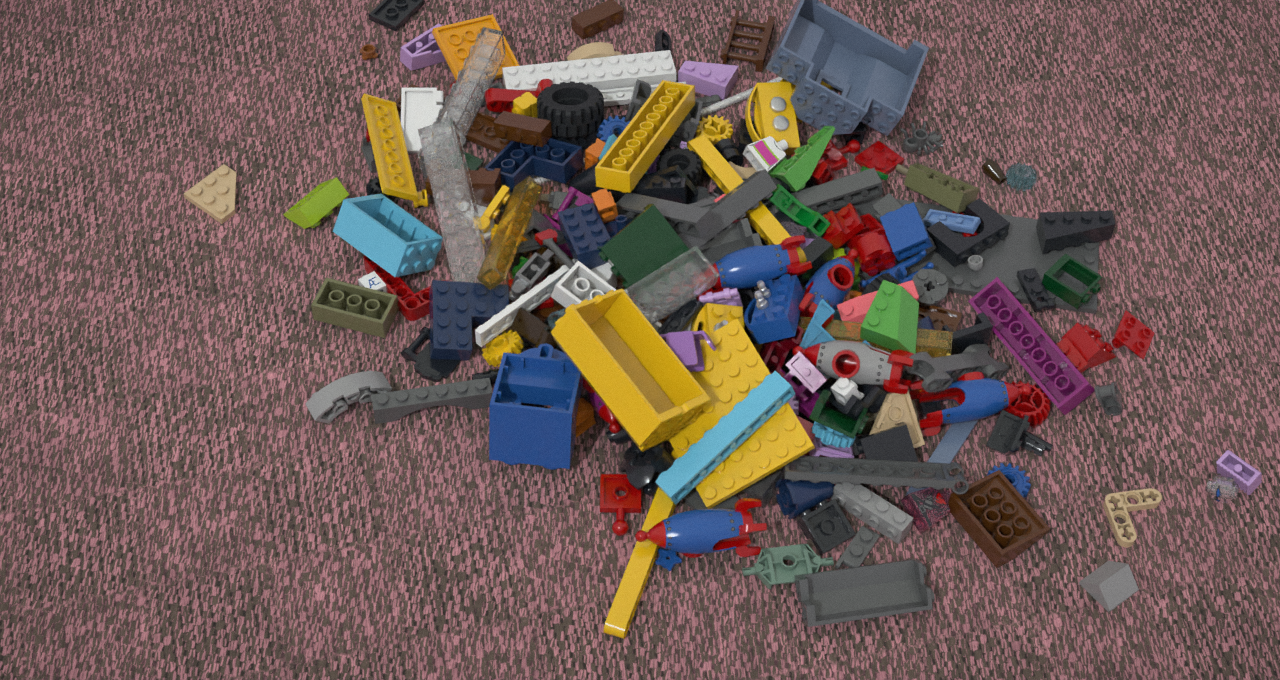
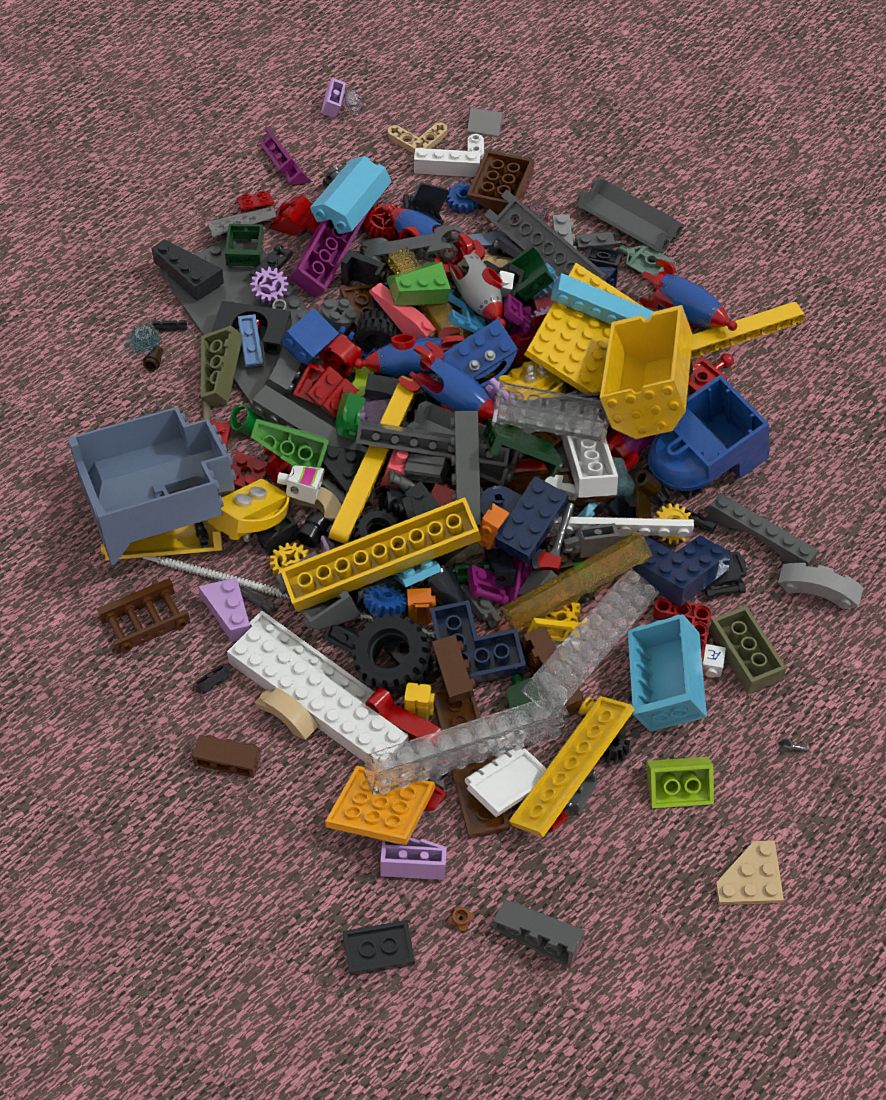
camera: 130 degrees left, 5 degrees up
medium lavender piece [660,331,717,372] -> none
none -> black axle [152,320,187,330]
none -> light grey wing [208,206,276,237]
none -> lavender gear [250,267,289,305]
none -> magenta wedge [260,127,311,184]
none -> medium azure panel [310,156,392,234]
none -> white brick [414,148,481,177]
none -> white plate [468,134,484,160]
none -> dark grey wedge [492,899,585,969]
none -> dark grey hand [777,738,807,753]

